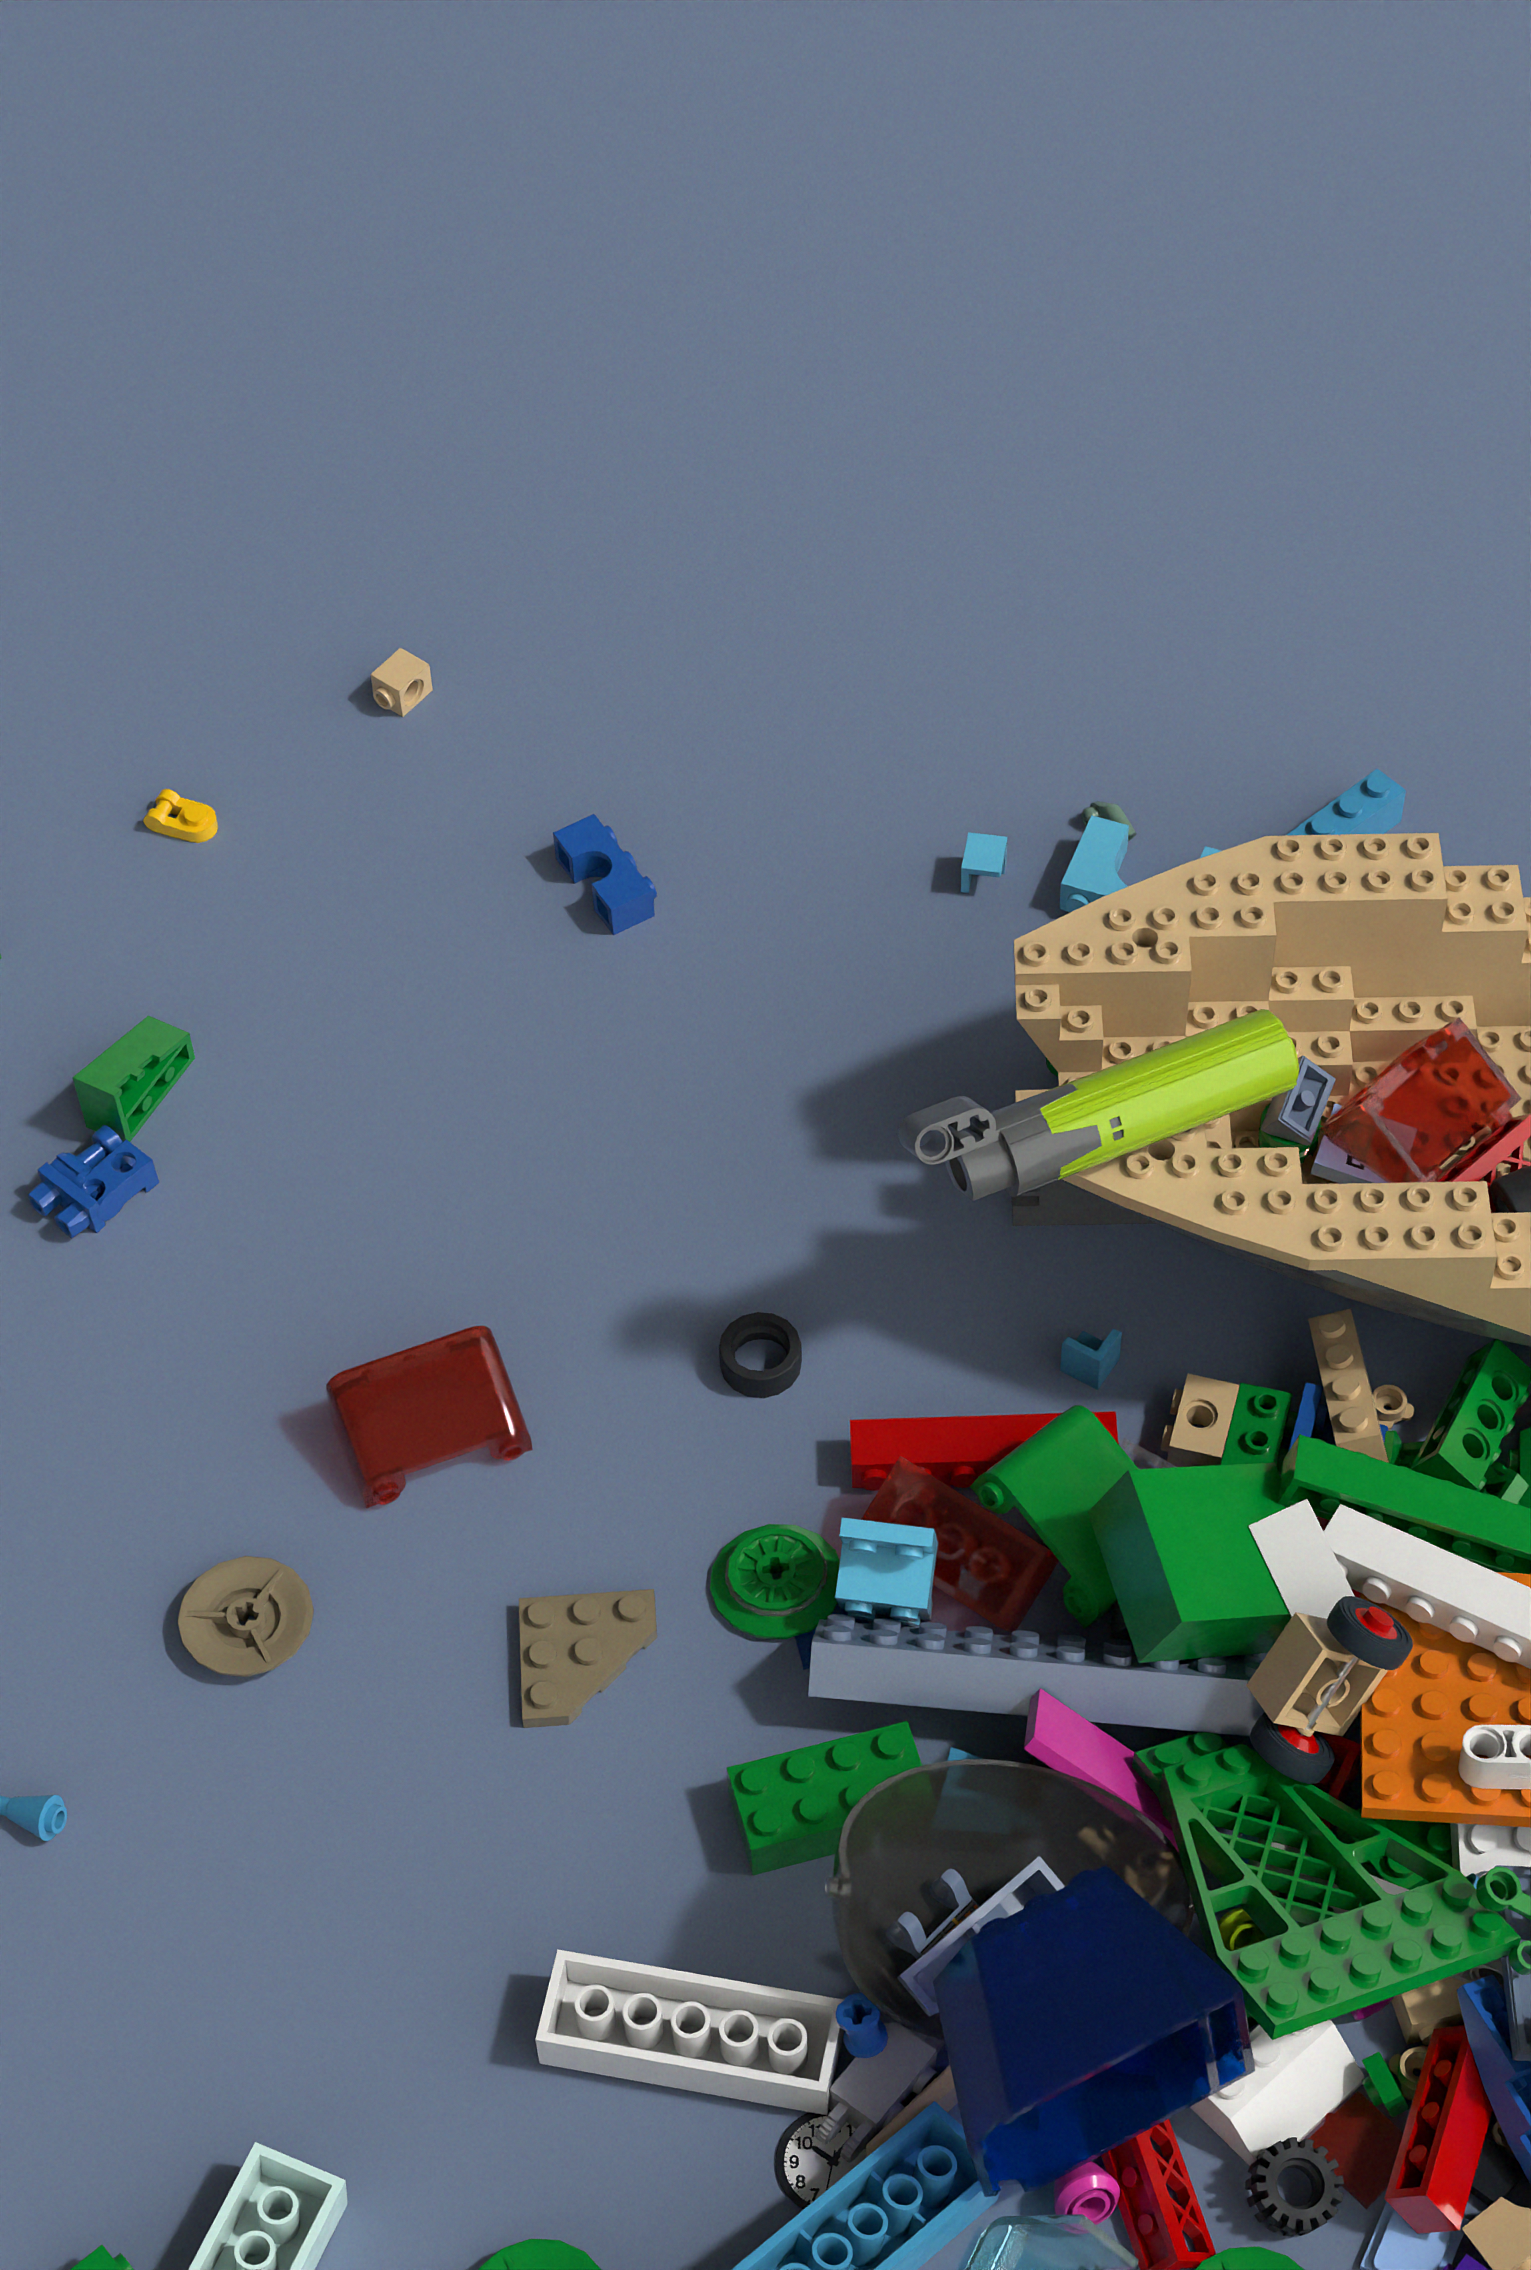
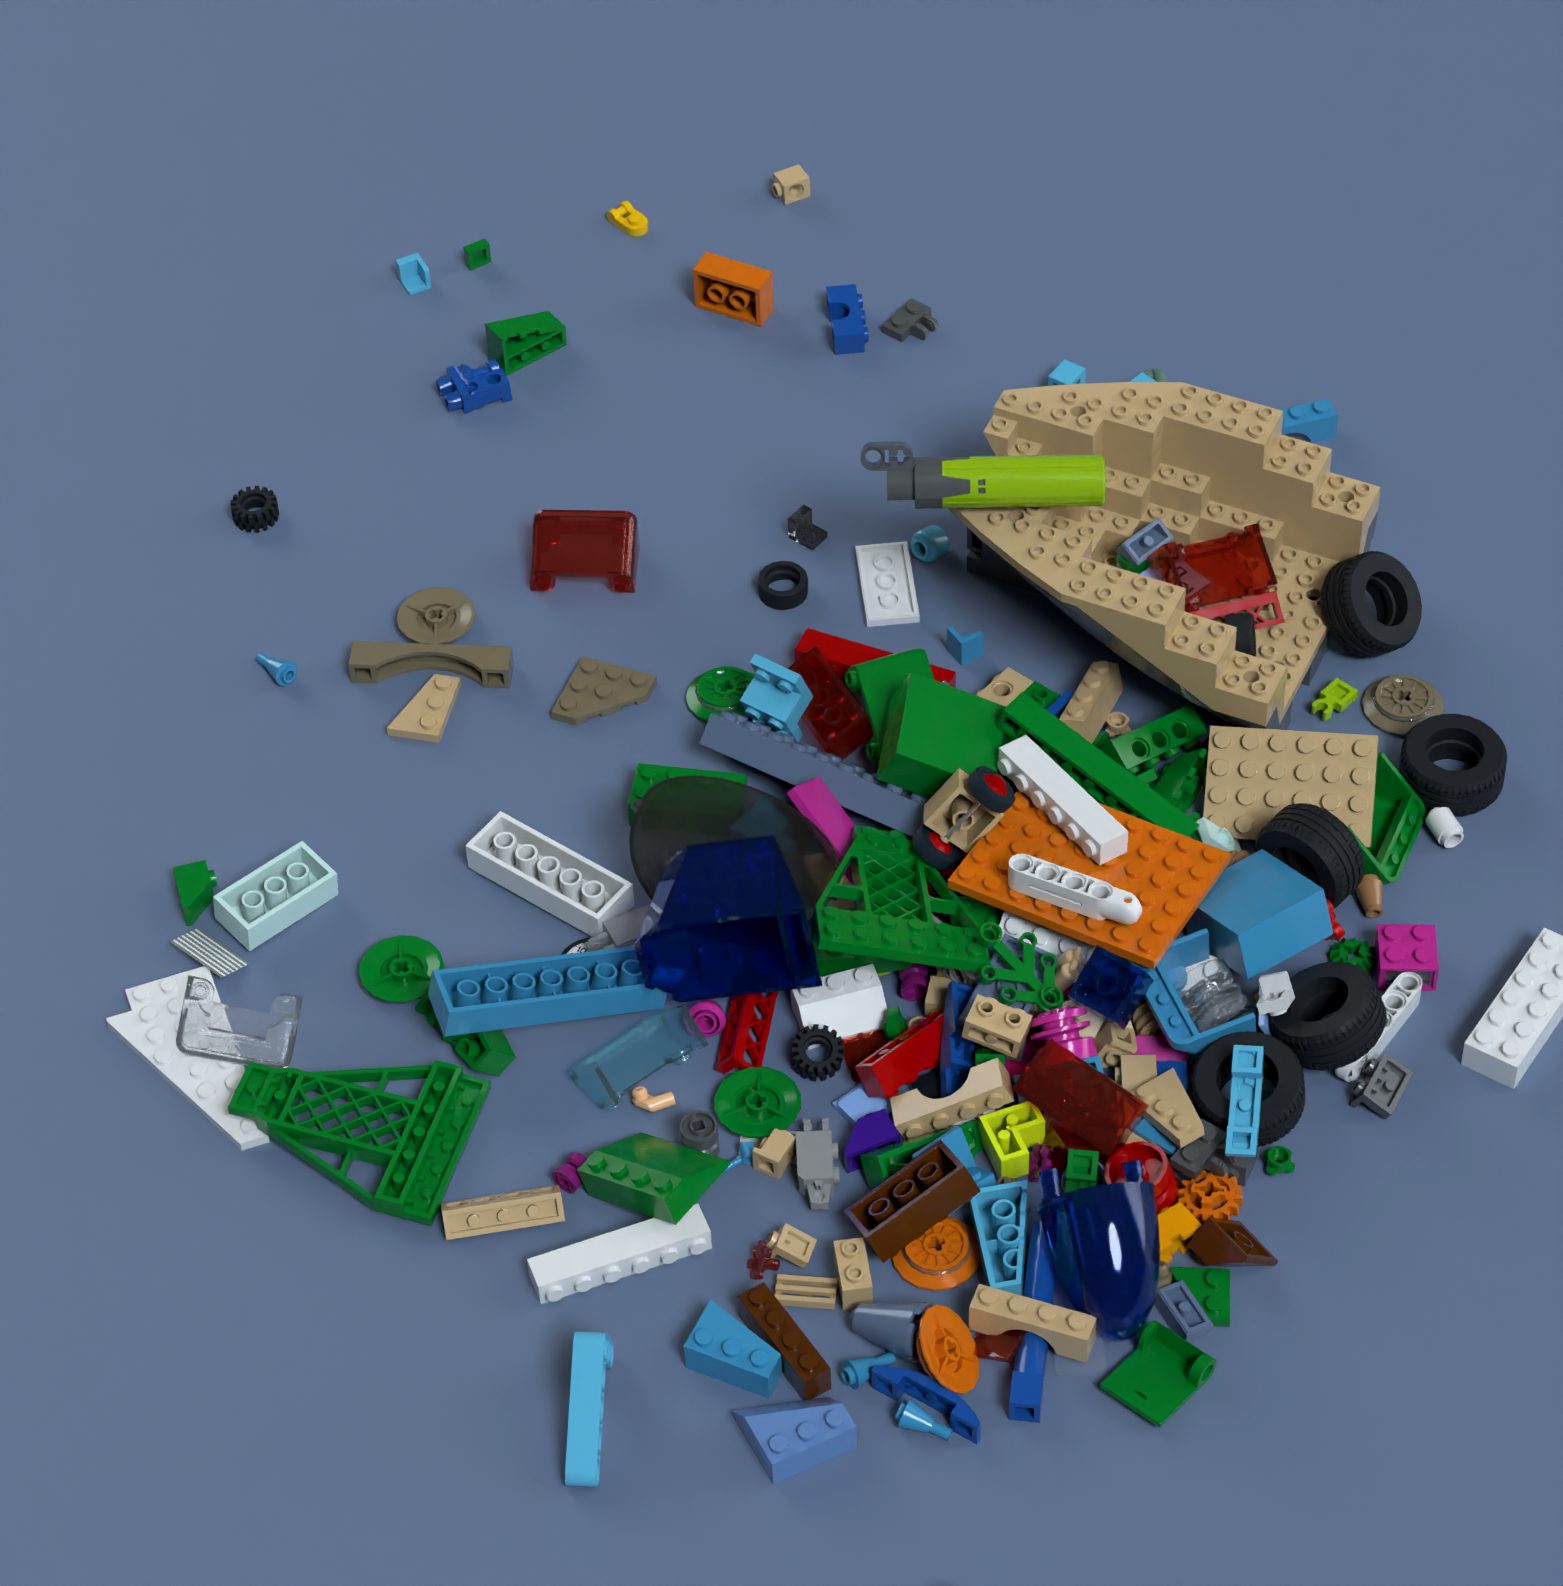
camera: 25 degrees right, 5 degrees down
blue bush [835,1993,888,2059] -> none
white sticker [1249,1499,1355,1619] -> none
none -> dark tan arch [348,641,514,688]
none -> tan wing [386,674,461,743]
none -> orange brick [693,252,774,327]
none -> clear smoke panel [788,505,828,551]
none -> white tile [855,541,920,627]
none -> dark grey hinge [882,298,939,342]
none -> medium azure head [911,525,950,563]

